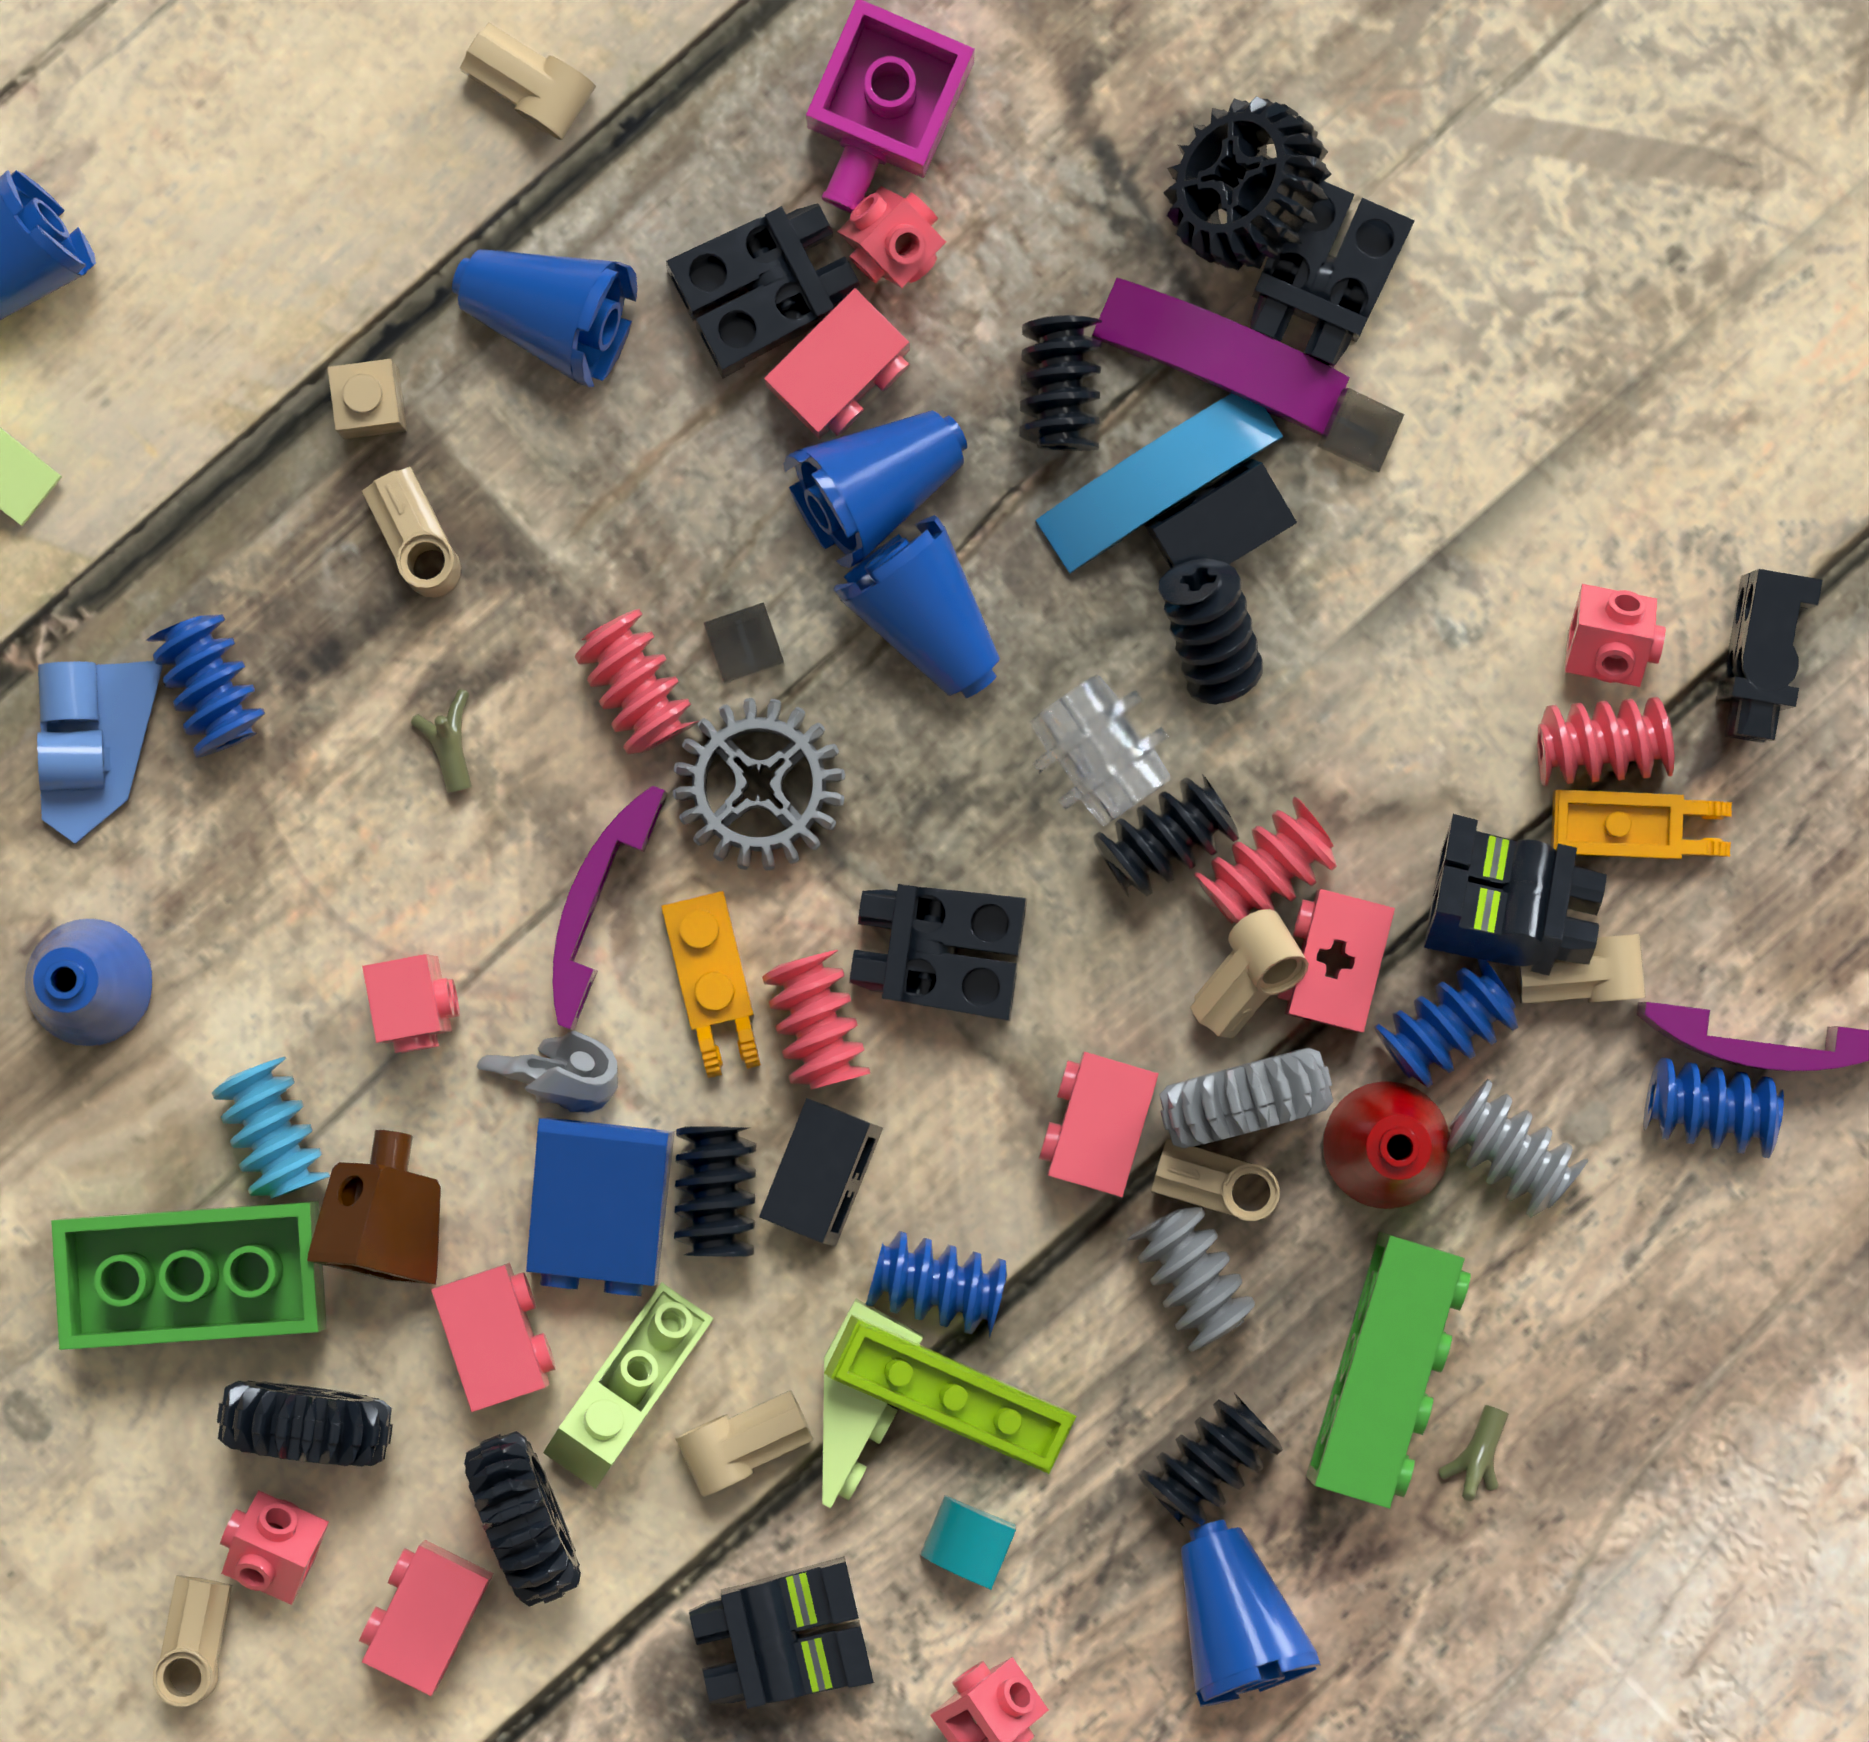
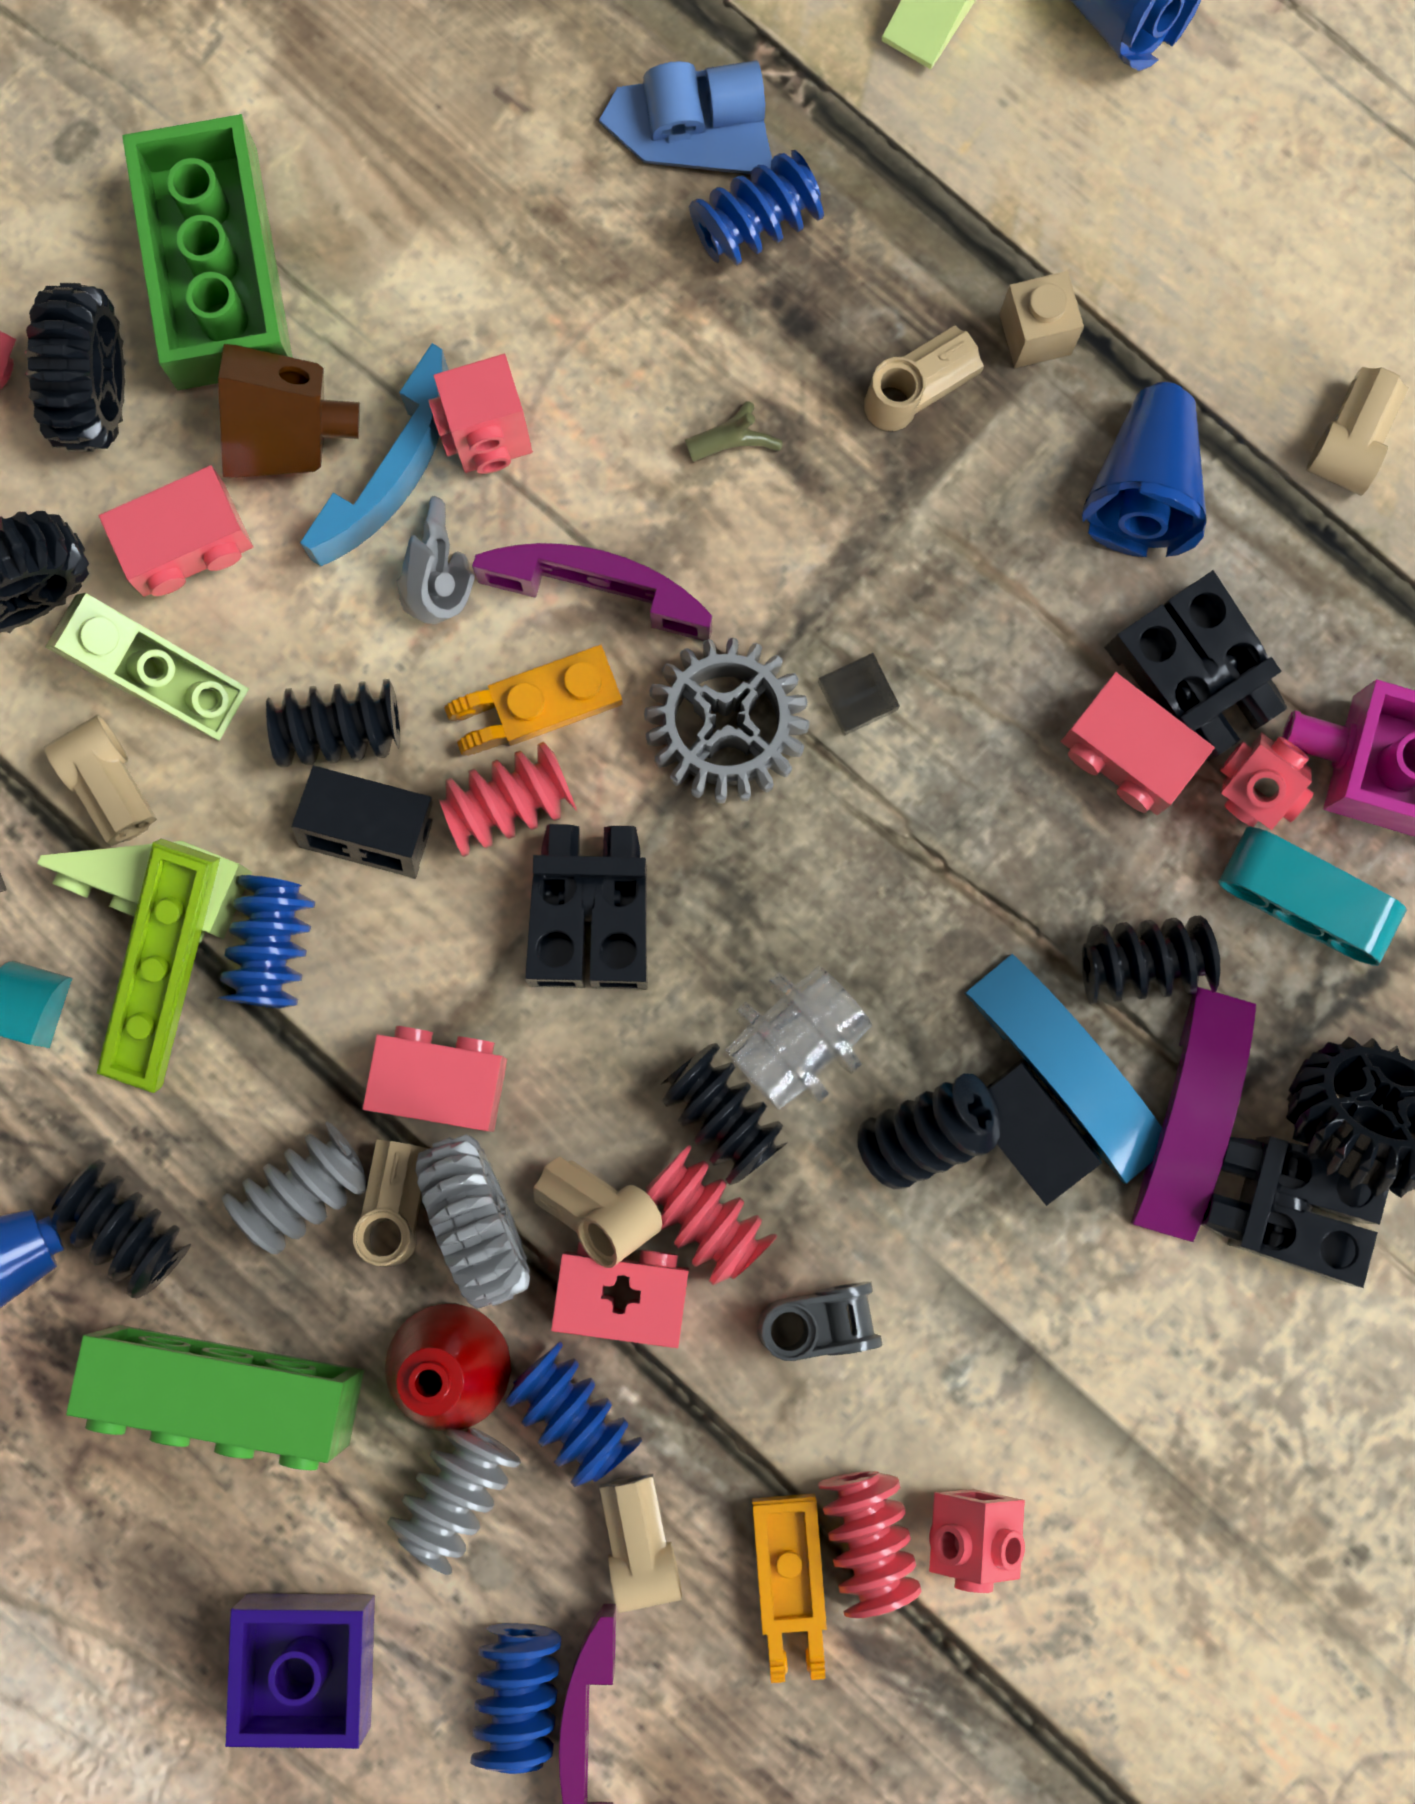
camera: 80 degrees right, 5 degrees down
blue cone [25,919,152,1046] -> none
medium azure piece [212,1057,330,1199] -> none
blue slope [526,1117,675,1296] -> none
coral piece [575,609,699,754] -> none
blue cone [783,410,967,568] -> none
blue cone [833,515,1000,698] -> none
clear smoke tile [1318,388,1405,473] -> none
black hips [1424,814,1607,976] -> none
olive bar [1439,1405,1509,1501] -> none
black hips [1716,569,1823,743] -> none
none -> dark purple brick [225,1593,375,1749]
none -> dark azure slope [300,343,449,566]
none -> dark grey piece [757,1282,883,1361]
none -> teal beam [1218,827,1407,966]

